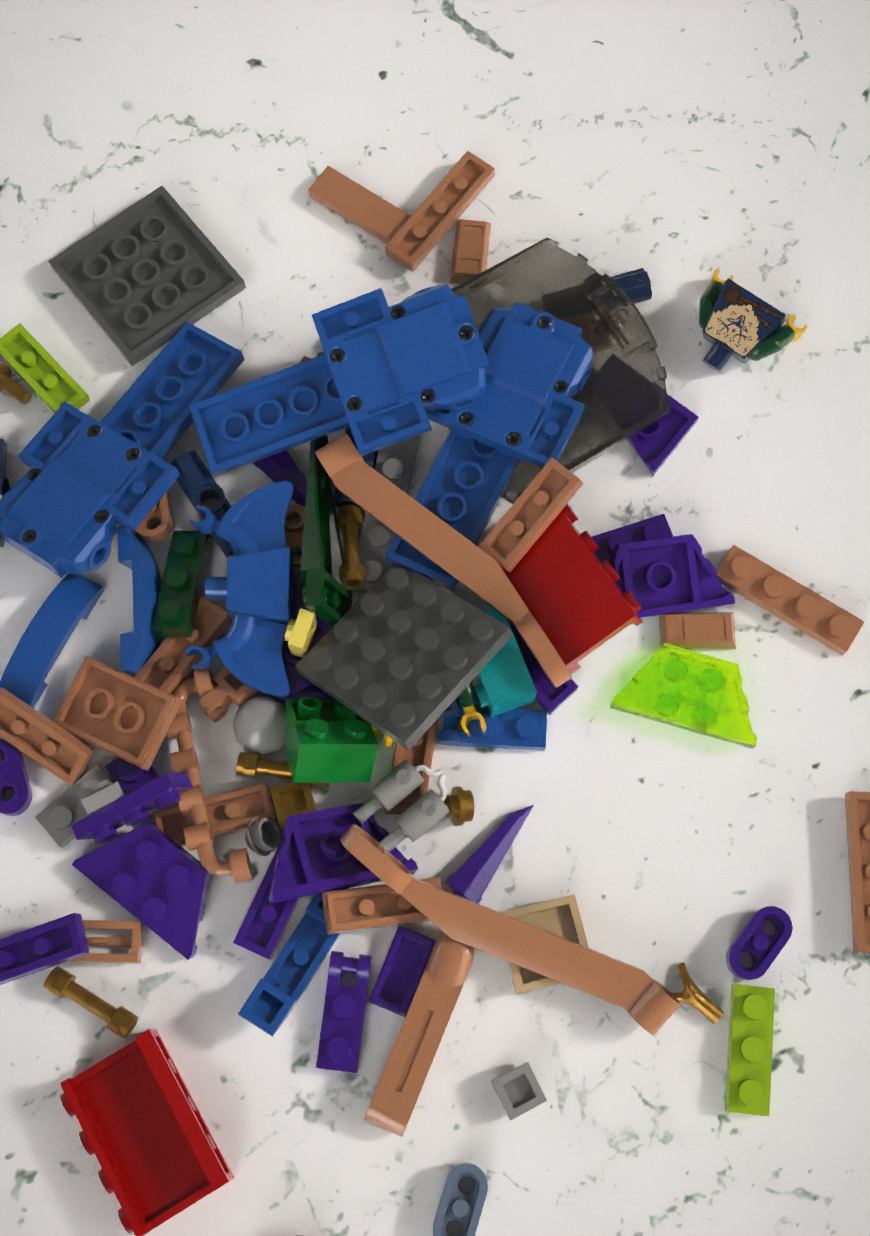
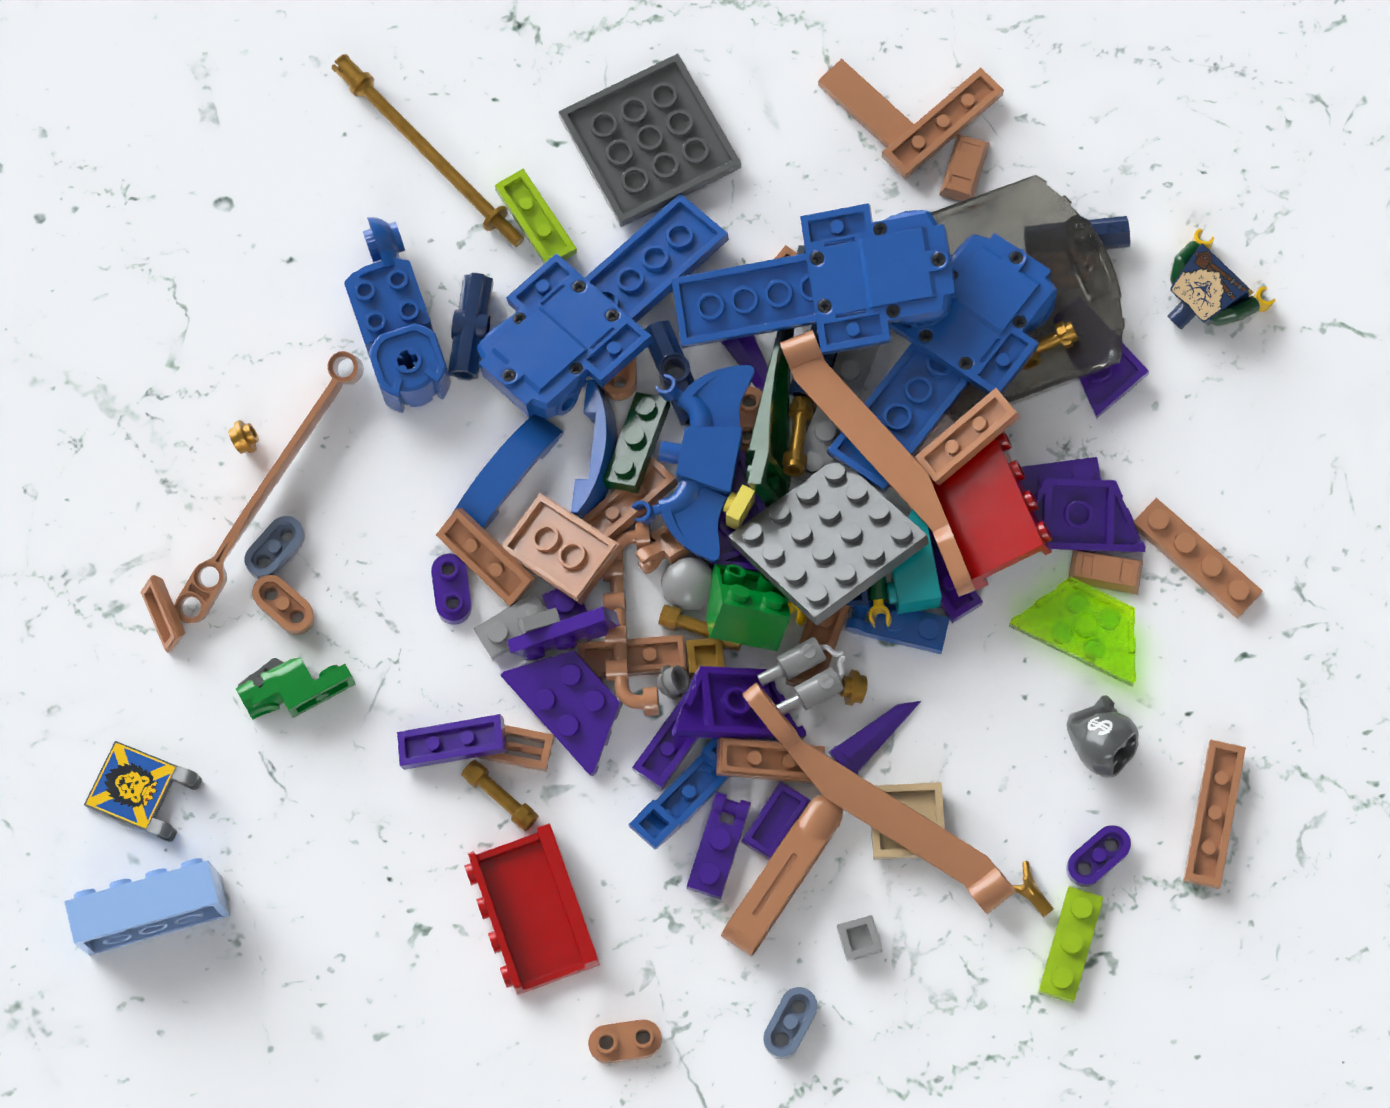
camera: 15 degrees right, 0 degrees up
none -> pearl gold bar [1022,321,1079,370]
none -> dark grey piece [1066,695,1139,777]

